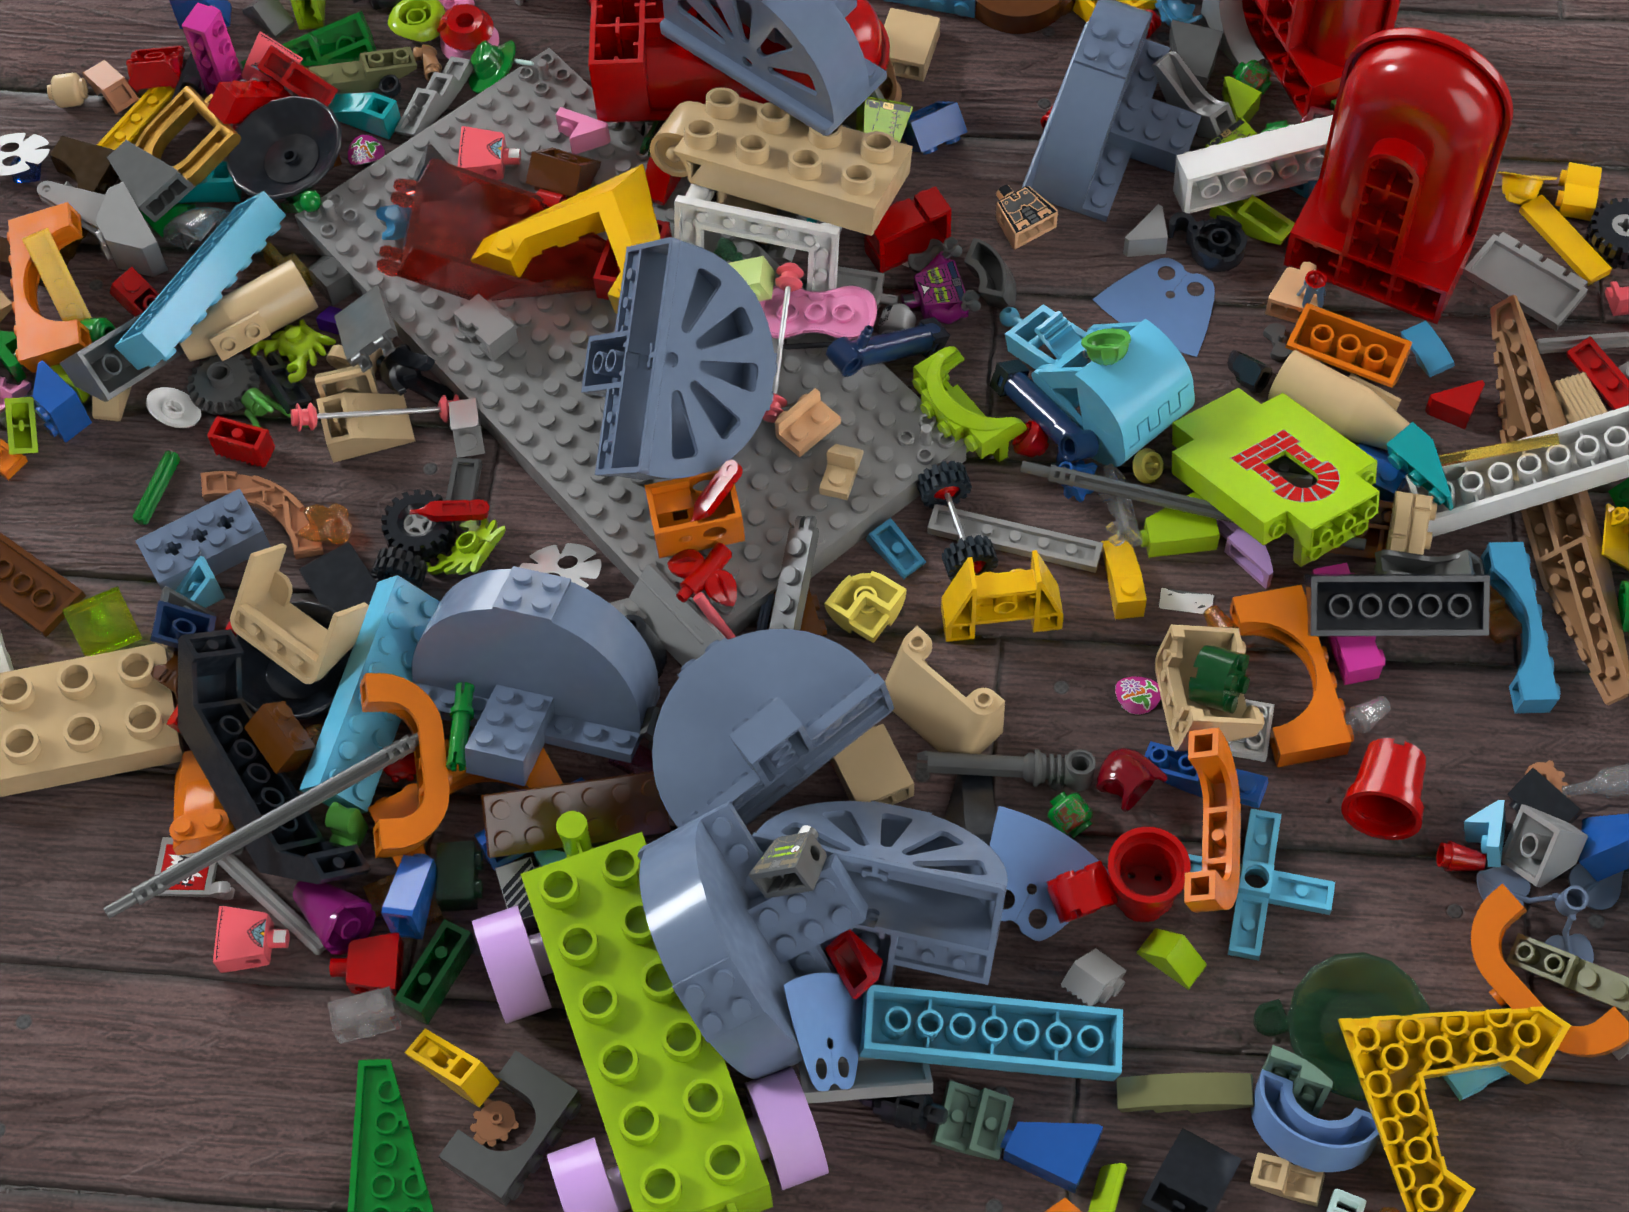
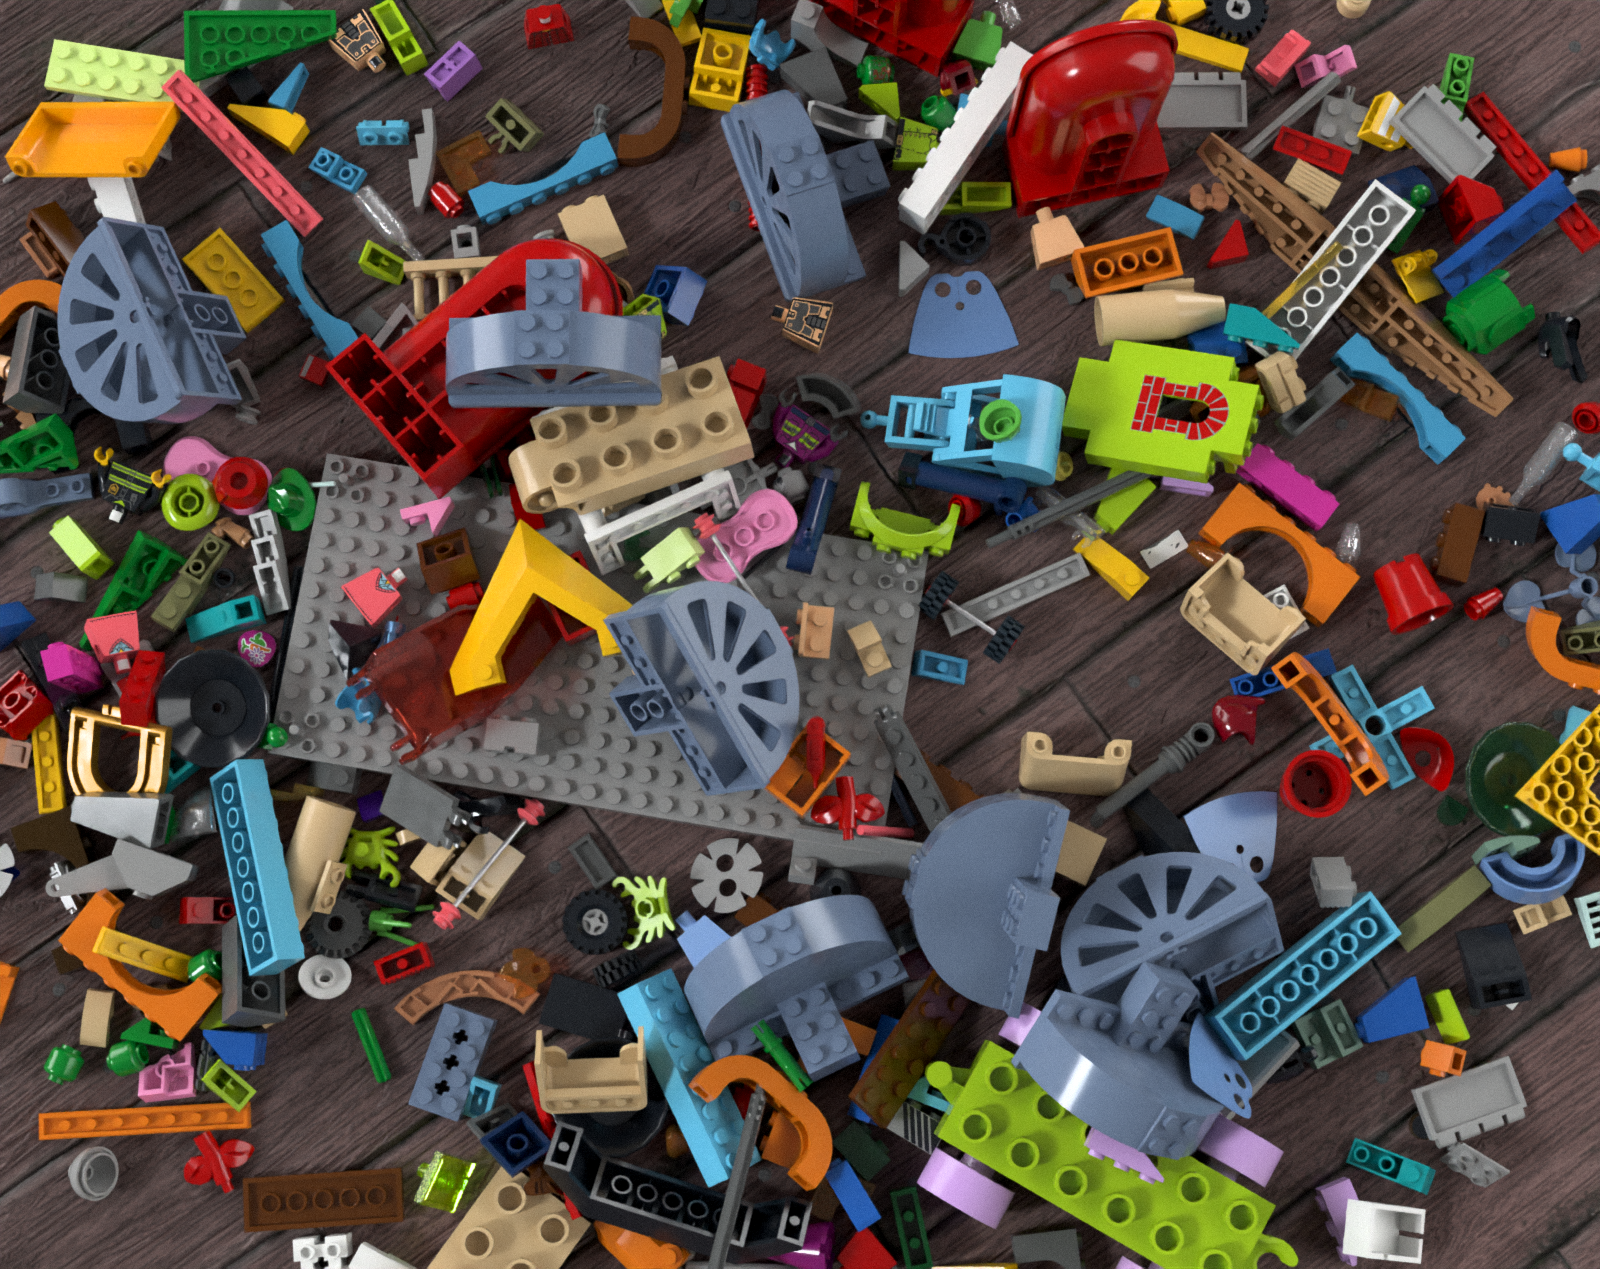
camera: 45 degrees left, 20 degrees up
reddish brown brick [244,701,316,774] -> none
red slope [257,45,338,107] -> none
bright green leg [325,802,369,847] -> none
red piece [410,499,490,522] -> none
light grey slope [449,398,486,458] -> none
dark grey torso [749,825,827,898] -> none
light yellow brick [824,571,907,643] -> none
red slope [825,929,883,1000] -> none
yellow wedge [941,550,1064,642] -> none
red brick [1046,861,1119,924] -> none
green head [1047,791,1093,838] -> none
sticker [1115,676,1161,715] -> none
lime slope [1137,928,1207,990] -> none
dark green brick [1188,645,1250,714] -> none
black rock [1227,350,1272,393] -> none
piece [1297,270,1327,308] -> none
black arch [1304,574,1490,636] -> none
medium azure slope [1464,800,1506,867] -> none
light grey slope [1501,804,1588,888] -> none
none -> lavender slope [1084,1127,1164,1185]
none -> nougat piece [1189,182,1229,213]
none -> red piece [1400,727,1454,792]
none -> reddish brown brick [1429,503,1485,587]

